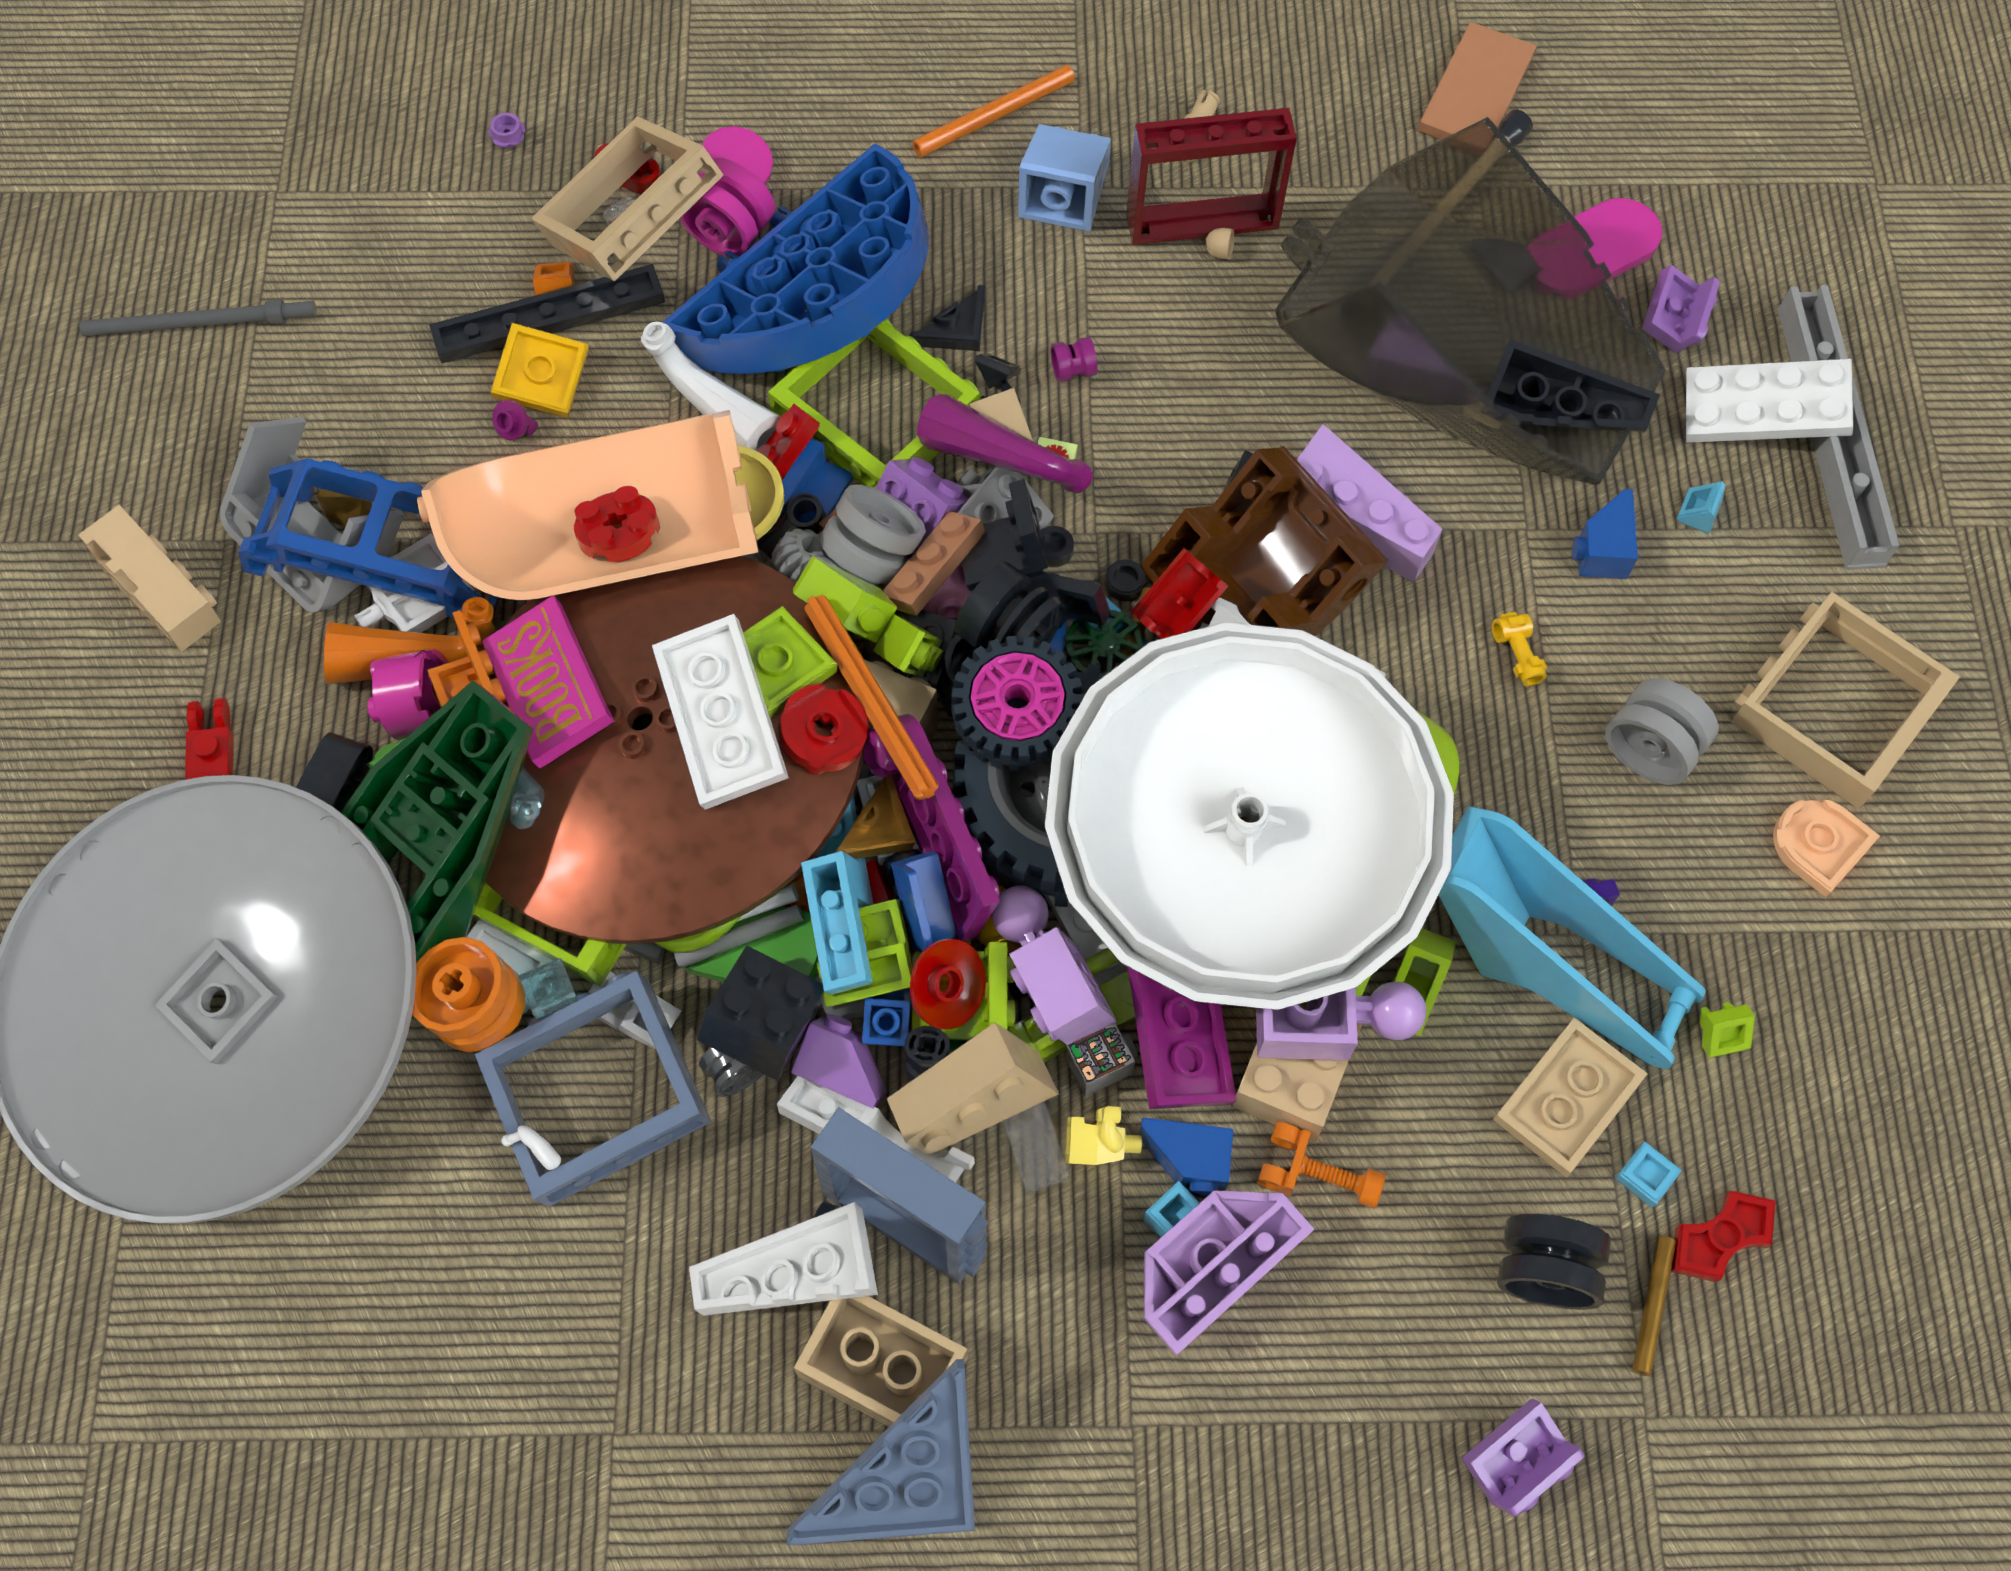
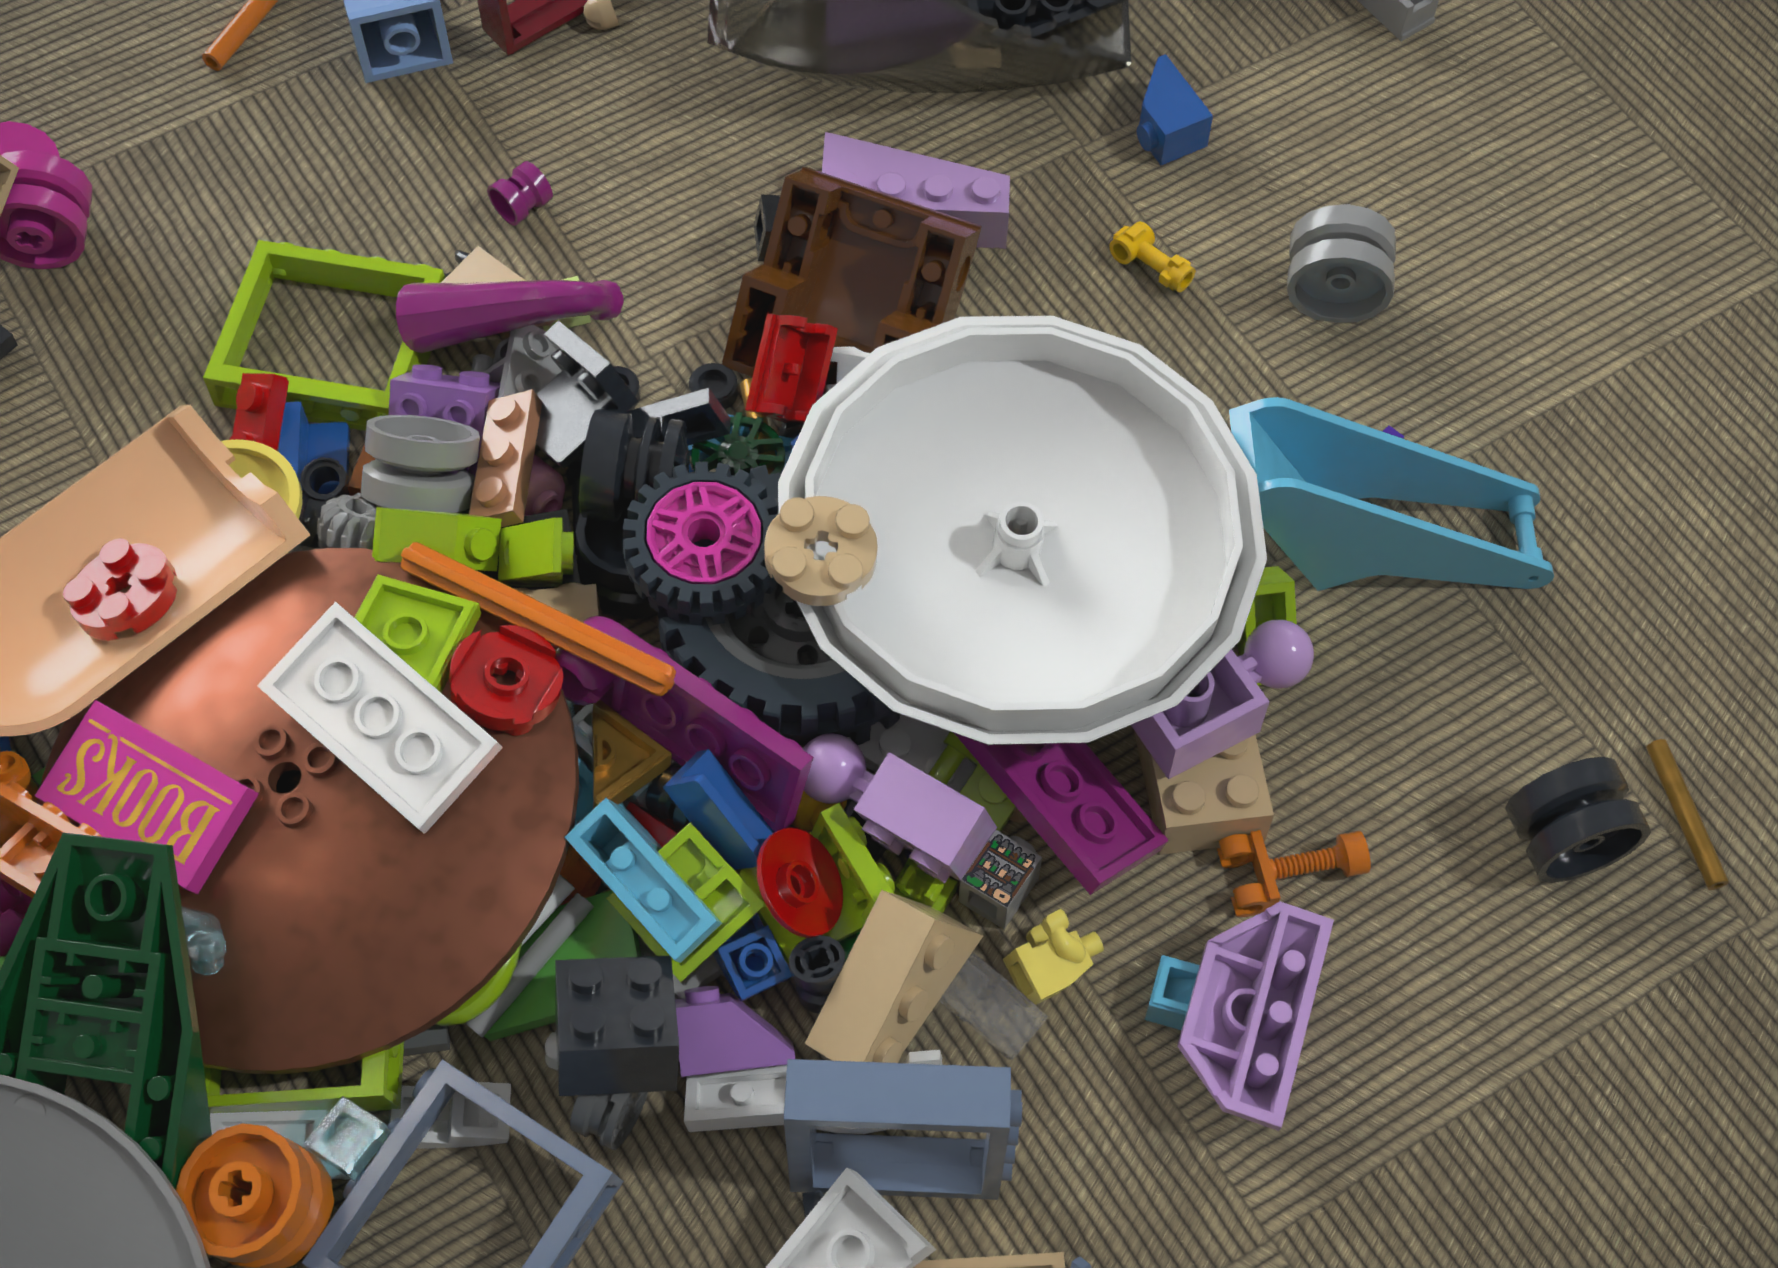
camera: 30 degrees left, 5 degrees down
white animal [641,322,781,451] -> none
blue brick [662,143,929,374] -> none
black tile [909,285,986,351] -> none
black slope [974,353,1021,389] -> none
blue slope [1139,1117,1233,1198] -> none
medium lavender bracket [1461,1398,1584,1516] -> none
tan plate [1493,1018,1648,1178] -> none
medium azure tile [1615,1141,1682,1208] -> none
red tile [1671,1190,1776,1282] -> none
medium azure slope [1677,481,1726,534] -> none
lime tile [1700,1002,1755,1058] -> none
tan window [1731,592,1960,809] -> none
light nougat tile [1773,800,1880,898] -> none
none -> tan plate [764,496,878,606]

